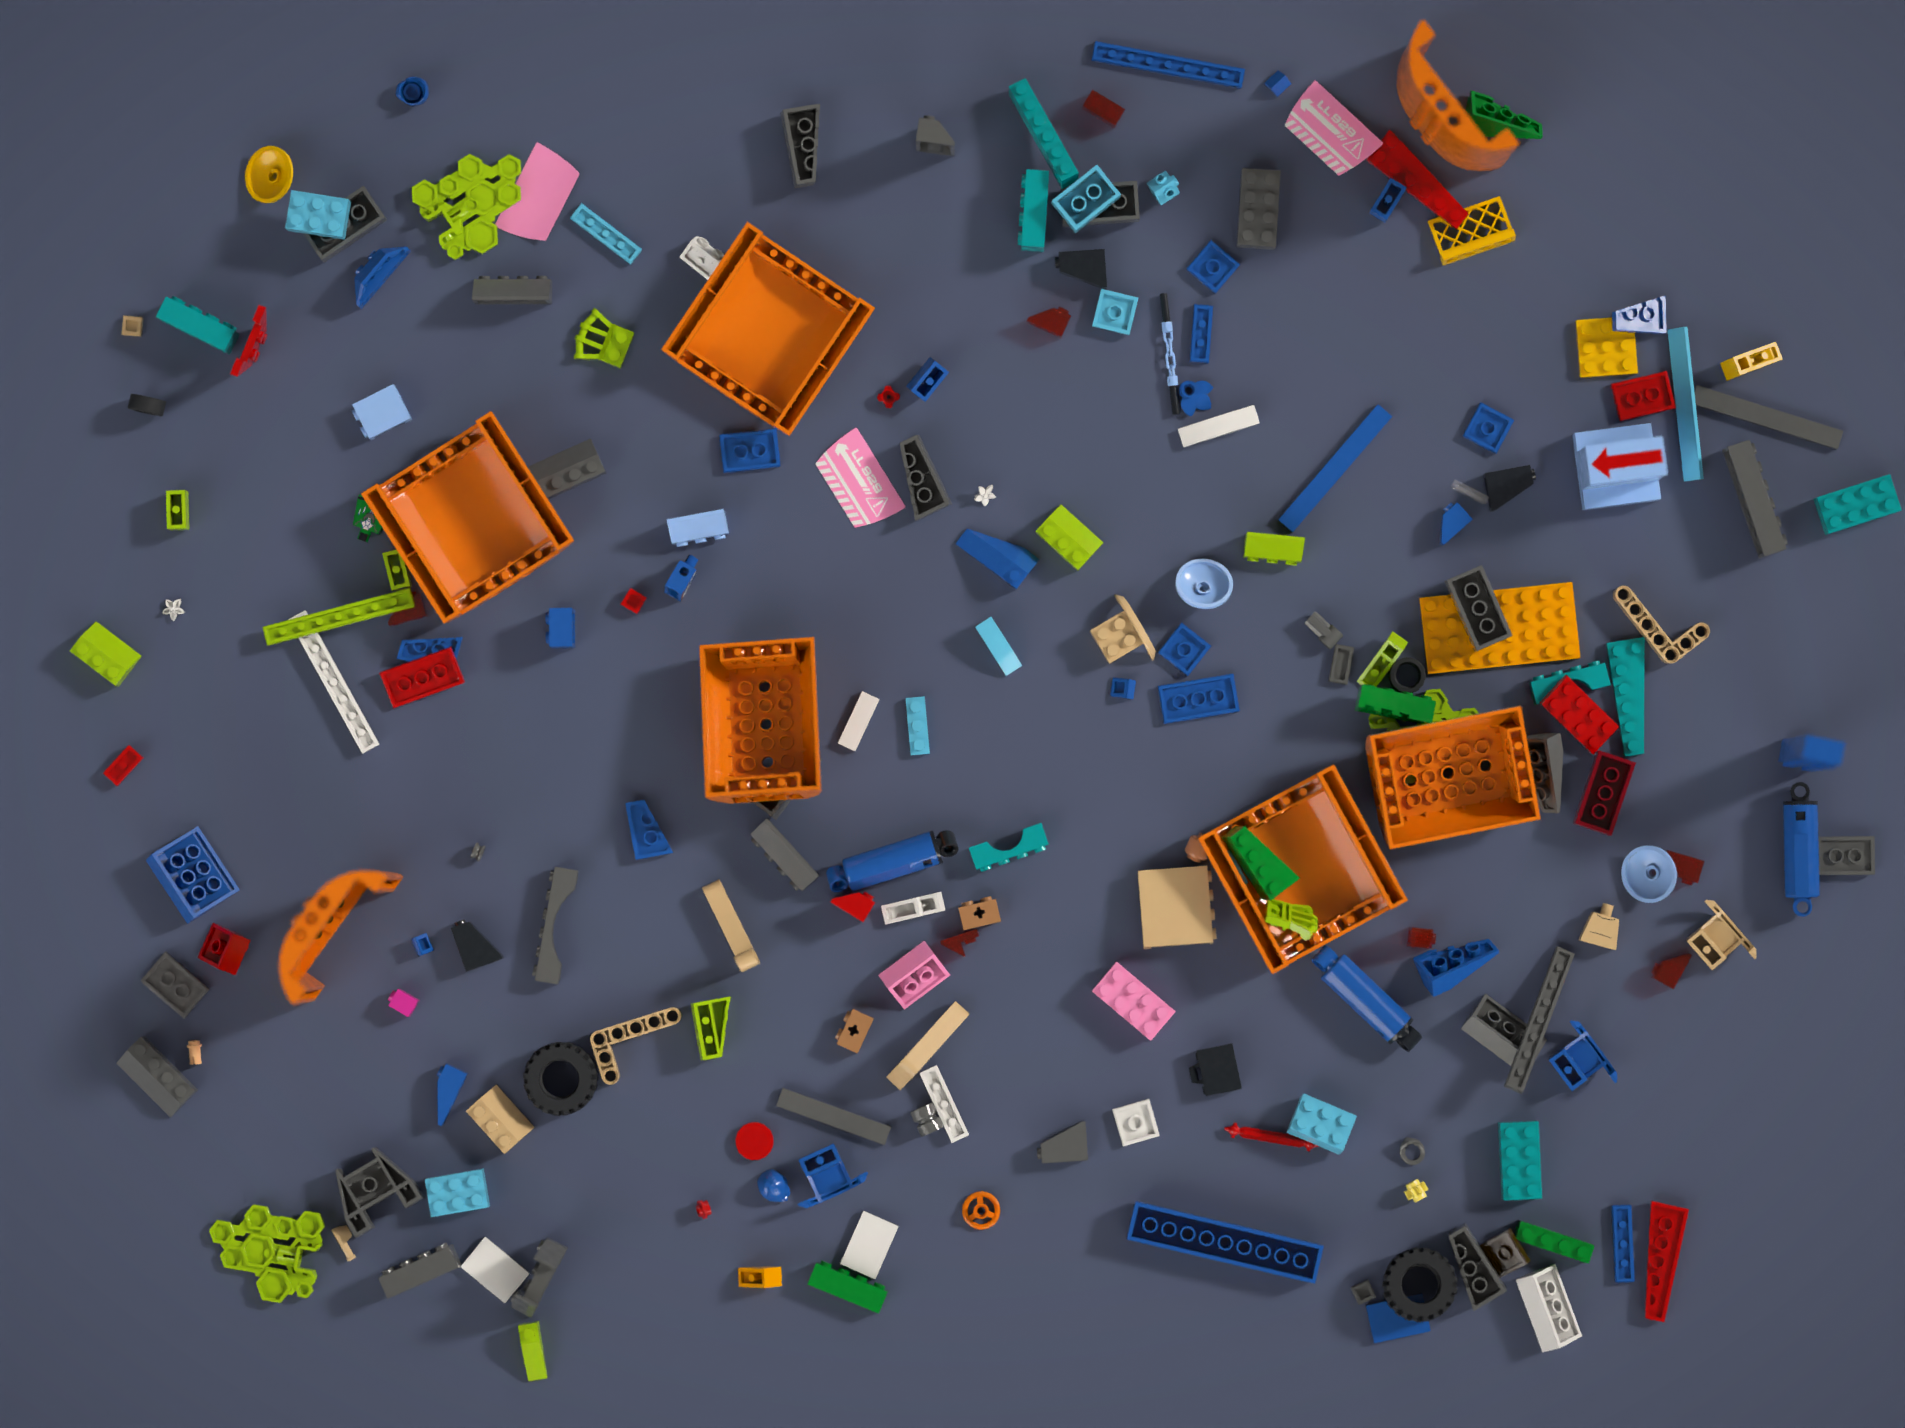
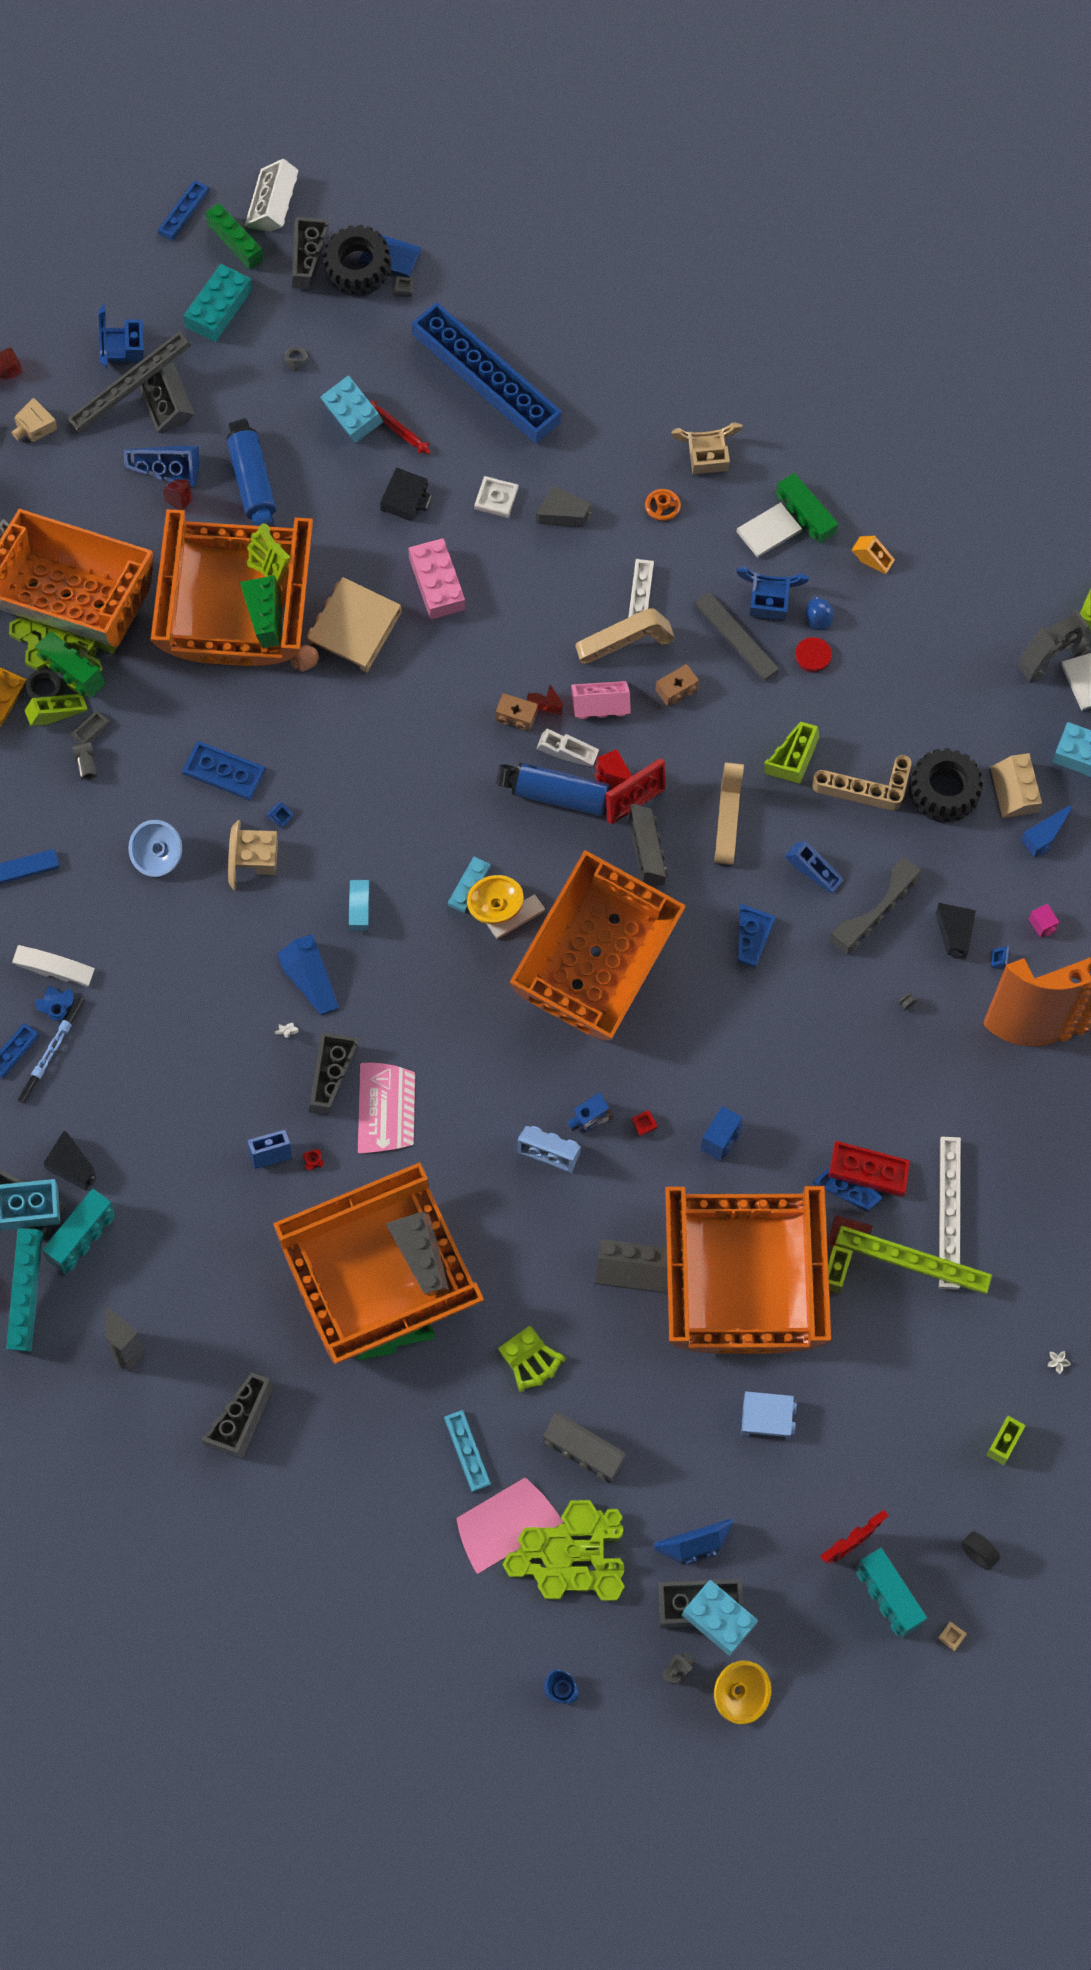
camera: 155 degrees left, 20 degrees down
green torso [353,494,383,543] -> none
white bracket [679,236,724,280] -> none
red plate [696,1200,711,1219] -> none
blue tile [719,428,781,473] -> none
dark grey wheel [910,1102,944,1137] -> none
teal arch [969,823,1049,872] -> none
clear red slope [1027,307,1071,338] -> none
lime slope [1035,505,1103,571] -> none
medium azure plate [1092,289,1138,335] -> none
blue tile [1158,622,1211,676] -> none
lime slope [1243,532,1305,566] -> none
light yellow gear [1404,1179,1429,1203] -> none
dark brown tile [1480,1229,1531,1278] -> none
red wing [1645,1201,1689,1322] -> none
none -> dark grey wedge [386,1212,450,1296]
none -> yellow dish [467,875,524,924]
none -> red tile [606,758,666,825]
none -> dark grey hips [663,1651,696,1685]
none -> tan piece [672,423,743,474]
none -> blue slope [784,841,844,893]

